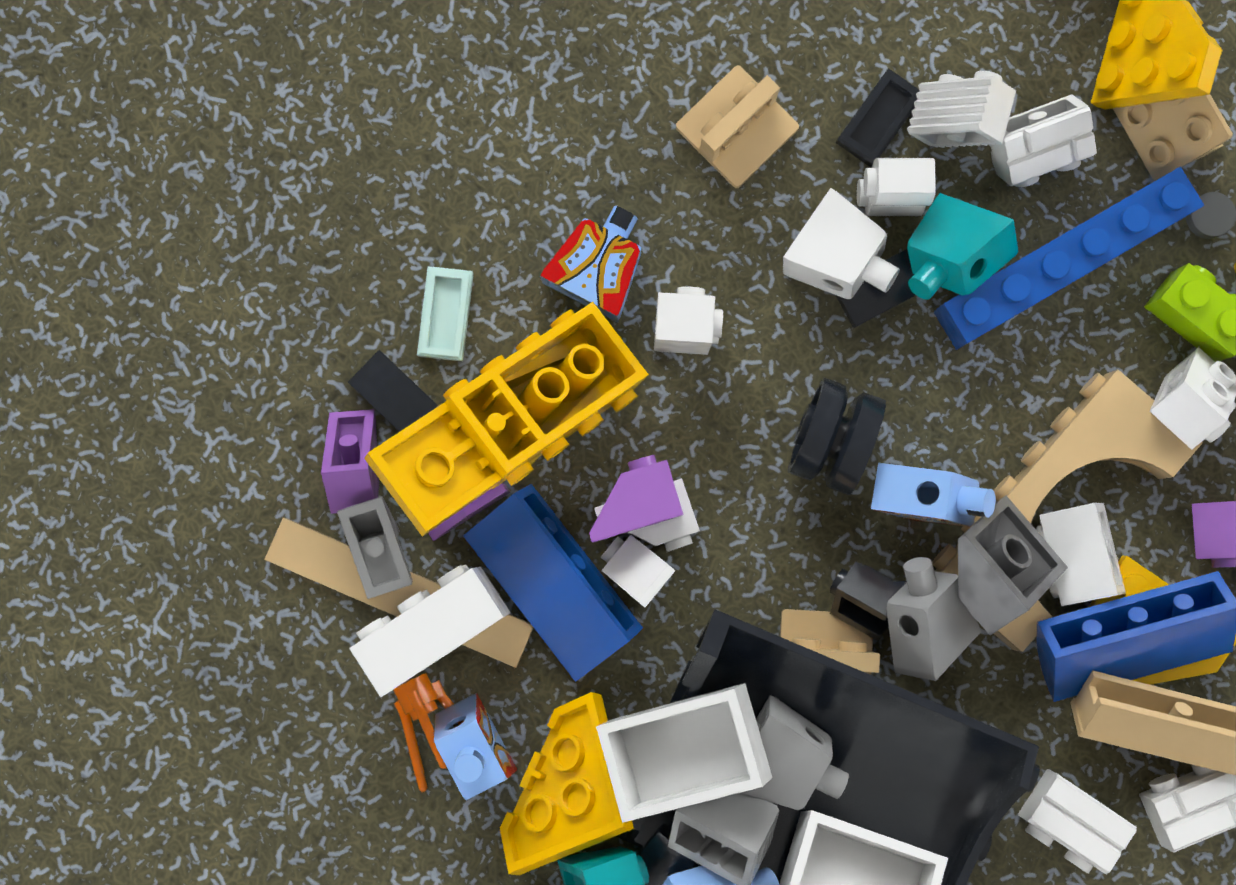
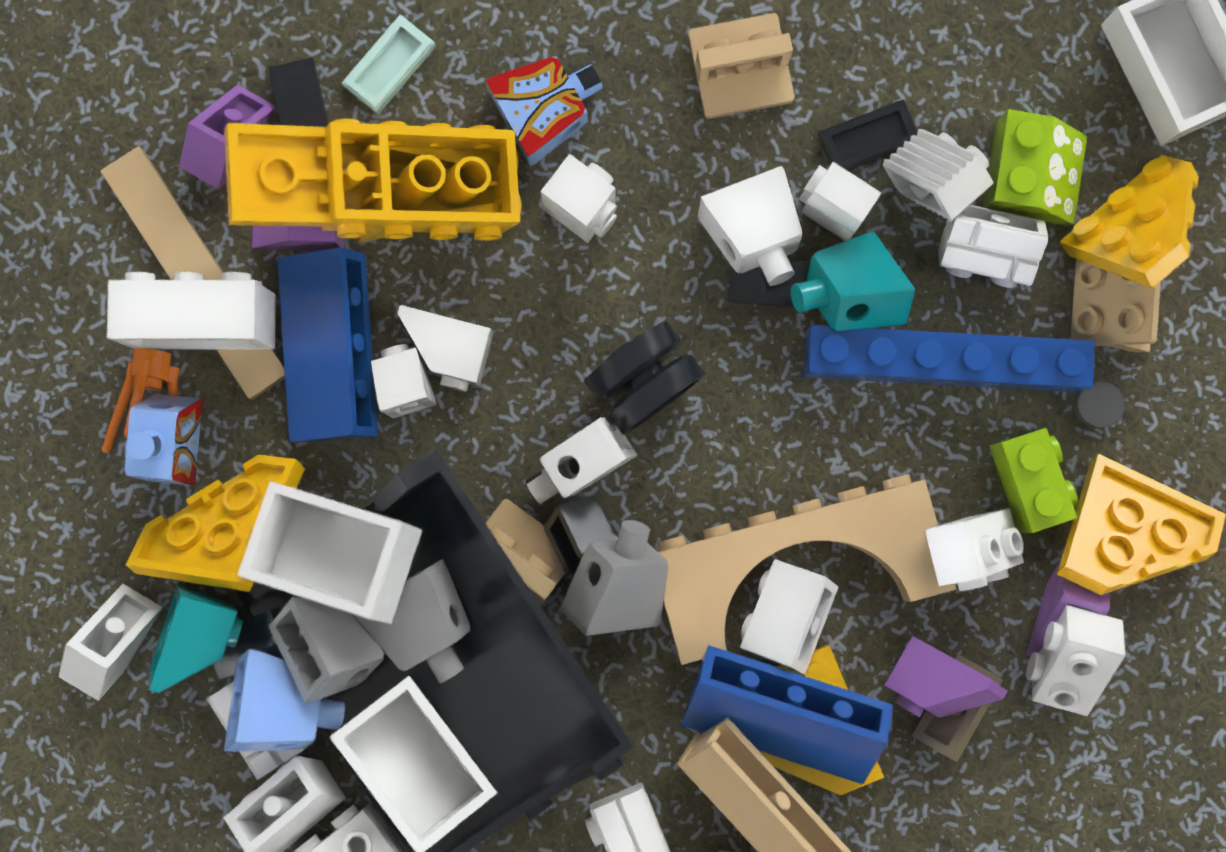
camera: 30 degrees right, 0 degrees up
light grey slope [337,496,413,599] -> none
medium lavender slope [589,455,684,543] -> none
light blue torso [871,463,996,527] -> none
flat silver slope [958,495,1068,635] -> none
none -> white torso [526,417,638,504]
none -> lime slope [983,109,1087,226]

